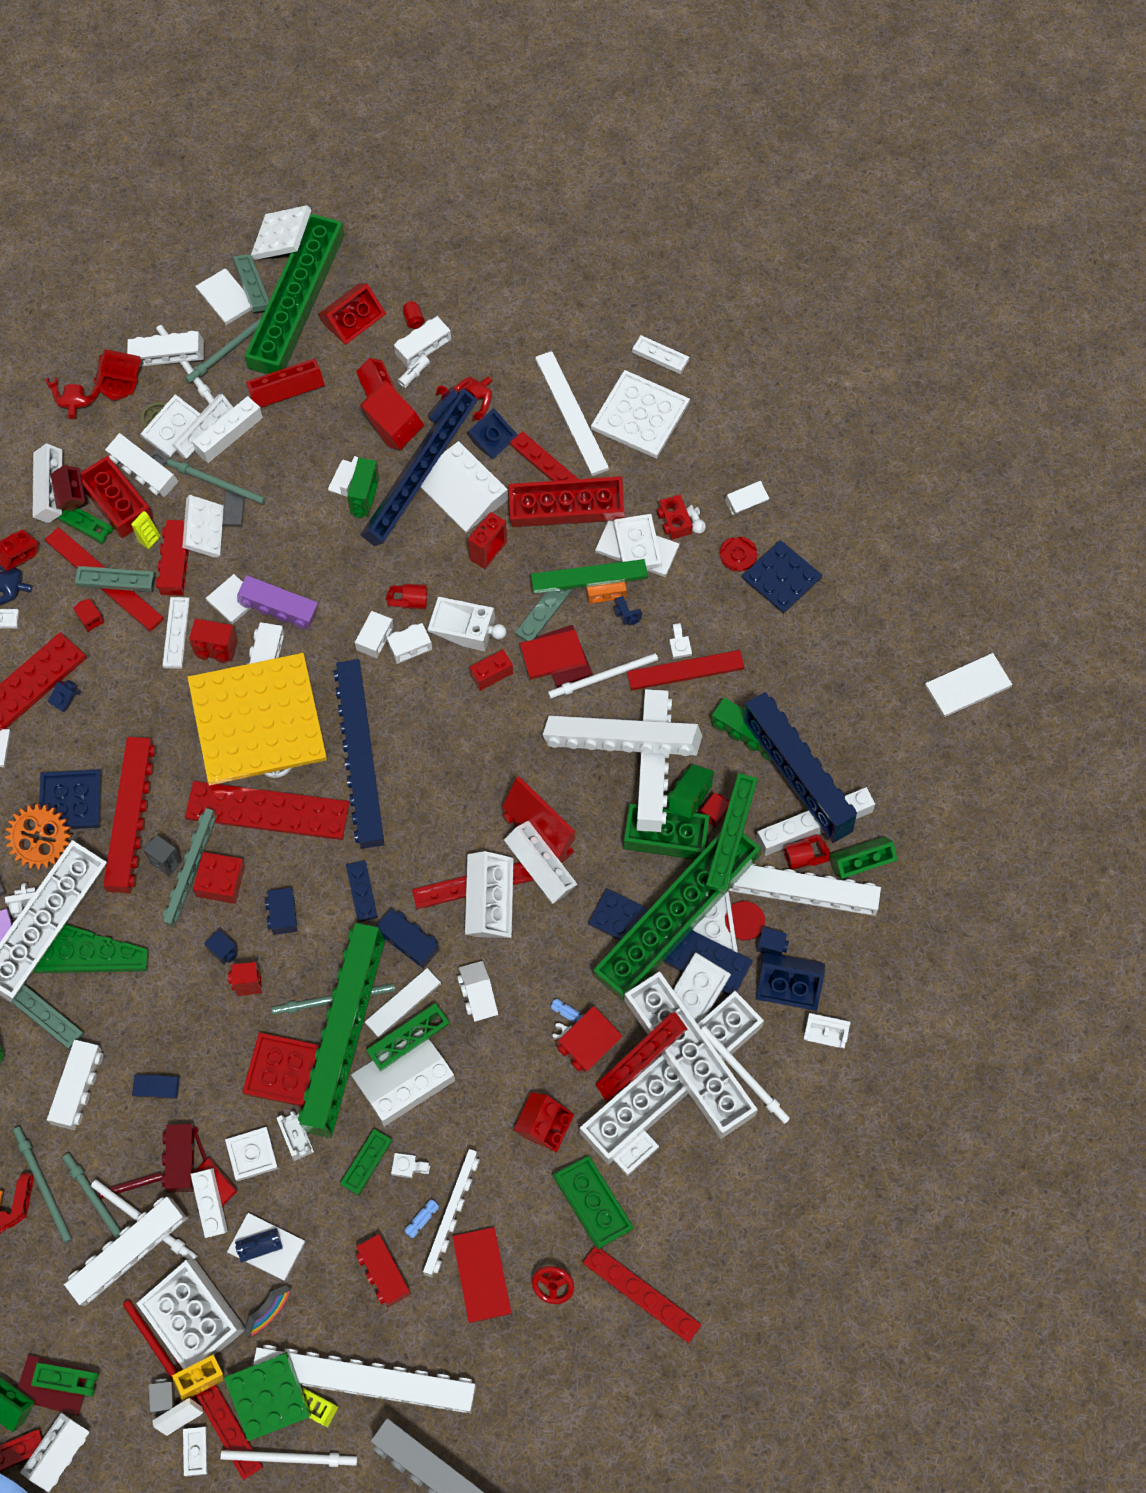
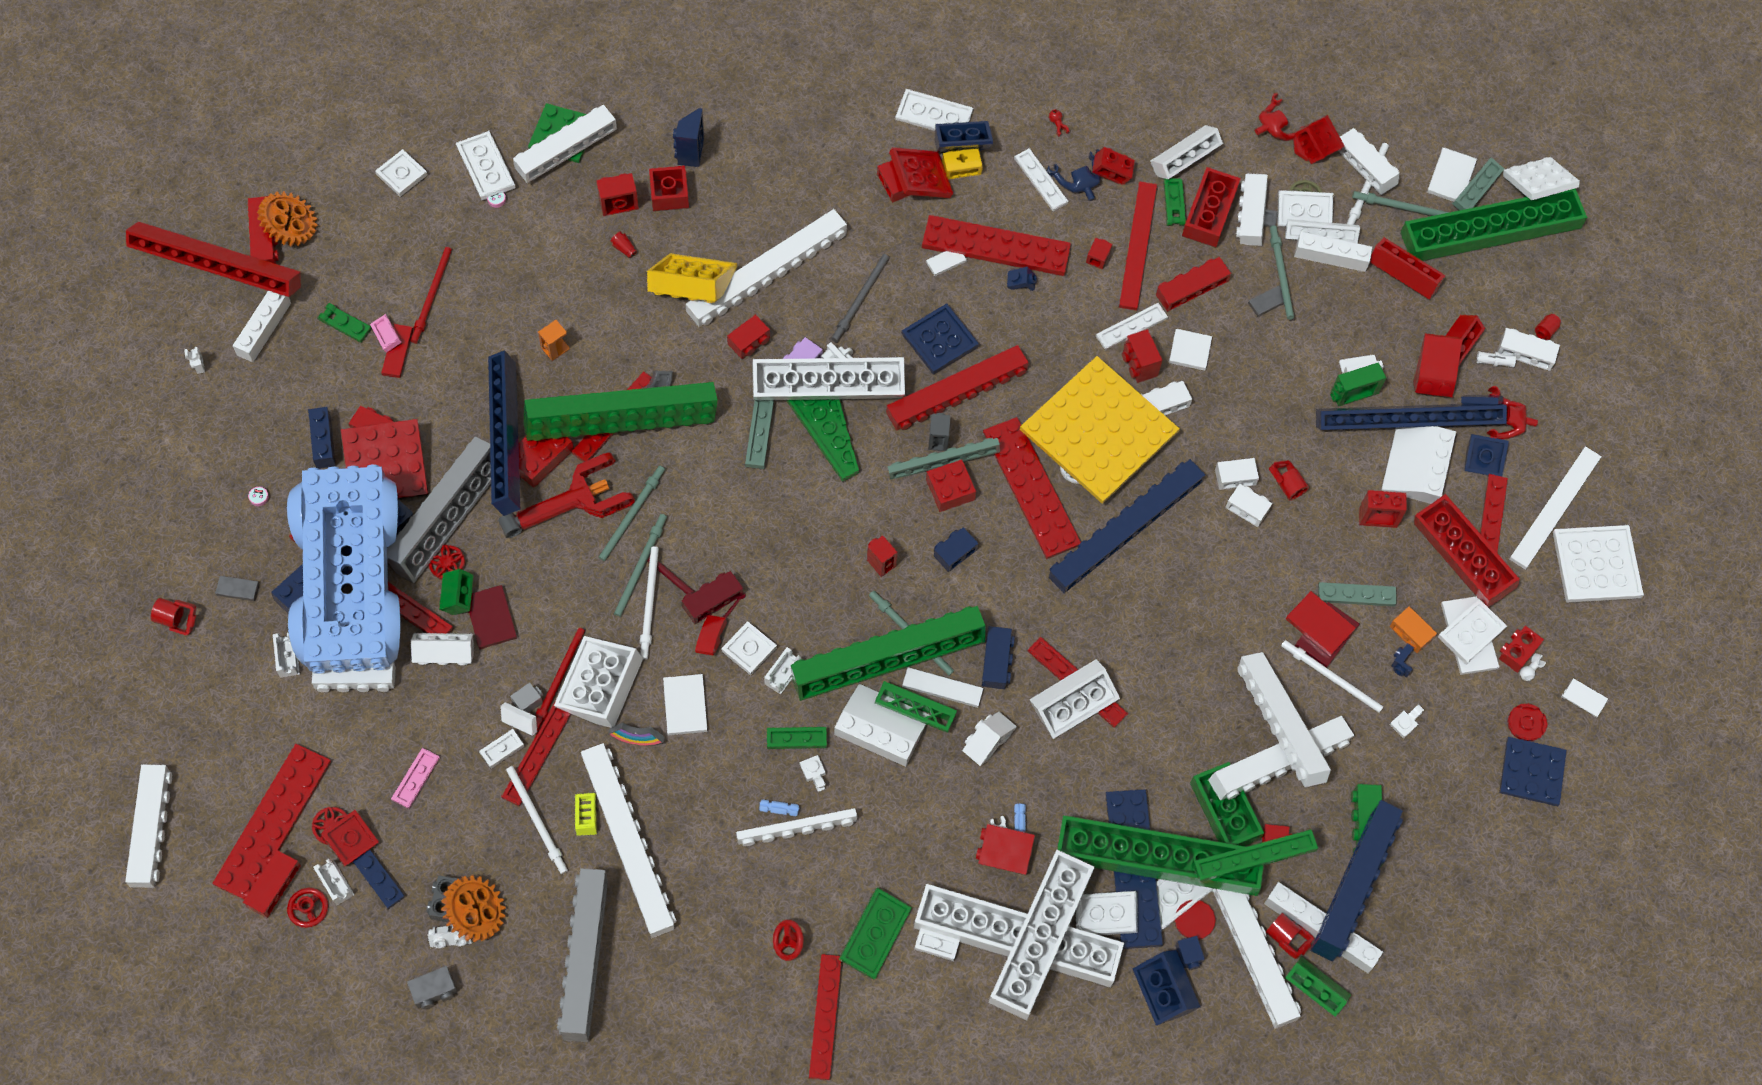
camera: 55 degrees right, 0 degrees up
orange gear [5,804,72,869] -> none
green plate [31,1363,99,1397] -> none
white brick [47,1040,103,1130] -> none
dark red brick [50,465,85,511] -> none
white brick [64,1197,188,1306] -> none
sand green plate [75,566,155,592] -> none
neon yellow slope [132,511,160,549] -> none
dark blue slope [132,1075,179,1099] -> none
yellow brick [172,1355,223,1402] -> none
white plate [182,495,224,557] -> none
white plate [191,1168,228,1238] -> none
dark blue brick [204,930,238,965] -> none
green plate [224,1352,311,1441] -> none
dark blue hinge [235,1228,283,1263] -> none
medium lavender brick [237,575,318,629] -> none
red plate [242,1032,320,1107] -> none
red slope [318,283,386,345] -> none
dark blue plate [346,860,378,922] -> none
red brick [355,1234,411,1307] -> none
white slope [428,597,506,651] -> none
red tile [452,1227,512,1323] -> none
red brick [469,649,514,691] -> none
red piece [502,776,575,863] -> none
white brick [504,821,578,904] -> none
red slope [513,1092,574,1152] -> none
green tile [531,559,648,594] -> none
red plate [596,1012,688,1102] -> none
red tile [627,650,745,691] -> none
white plate [632,335,689,374] -> none
green brick [667,764,714,818] -> none
white bar [700,1025,790,1124] -> none
white hinge [803,1013,850,1049] -> none
white tile [925,653,1012,717] -> none

